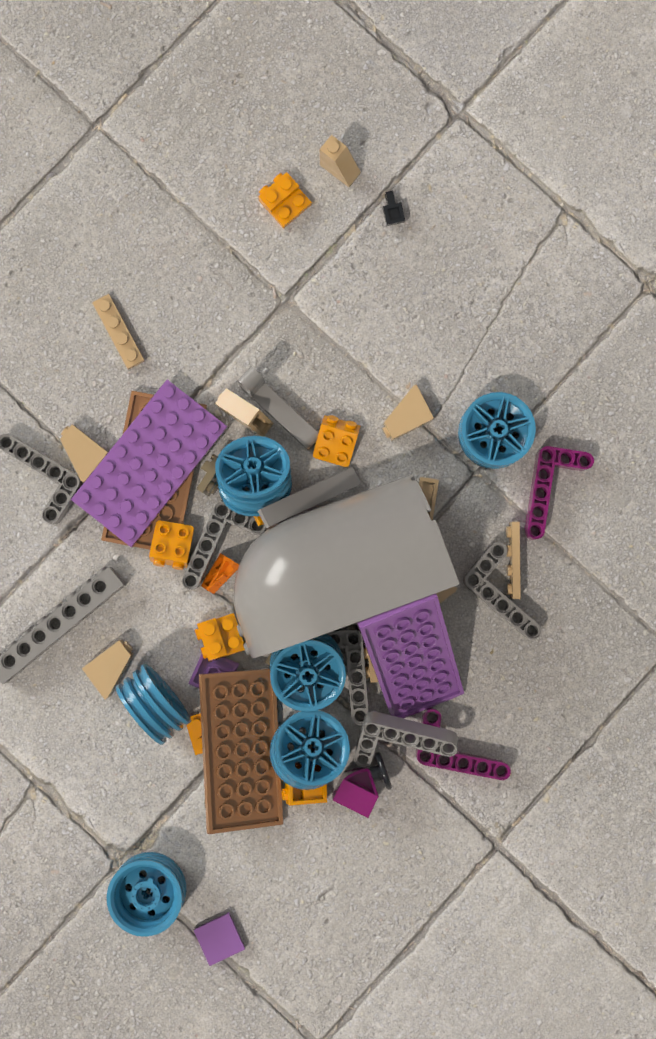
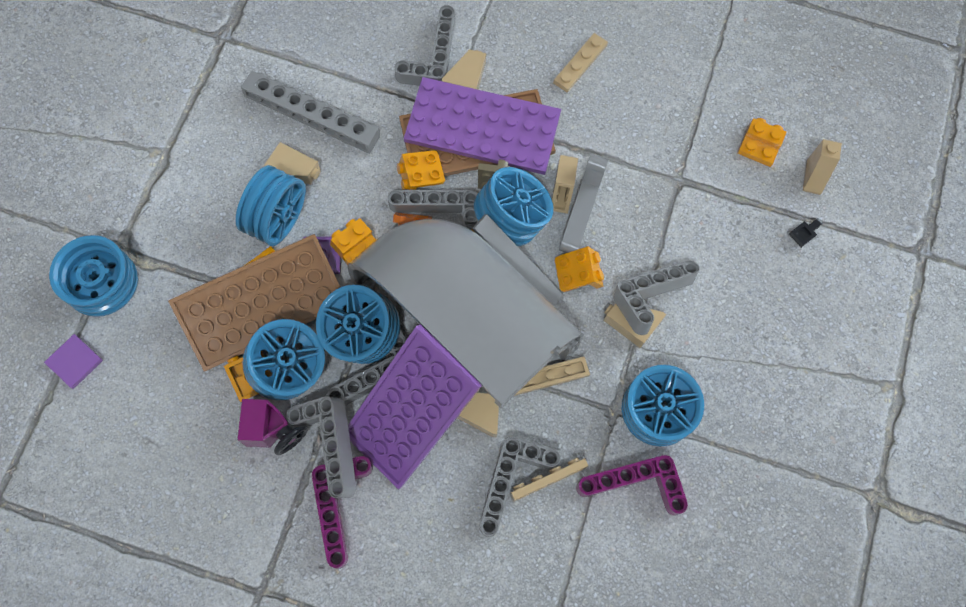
camera: 65 degrees right, 15 degrees down
none -> light grey beam [613,261,700,335]

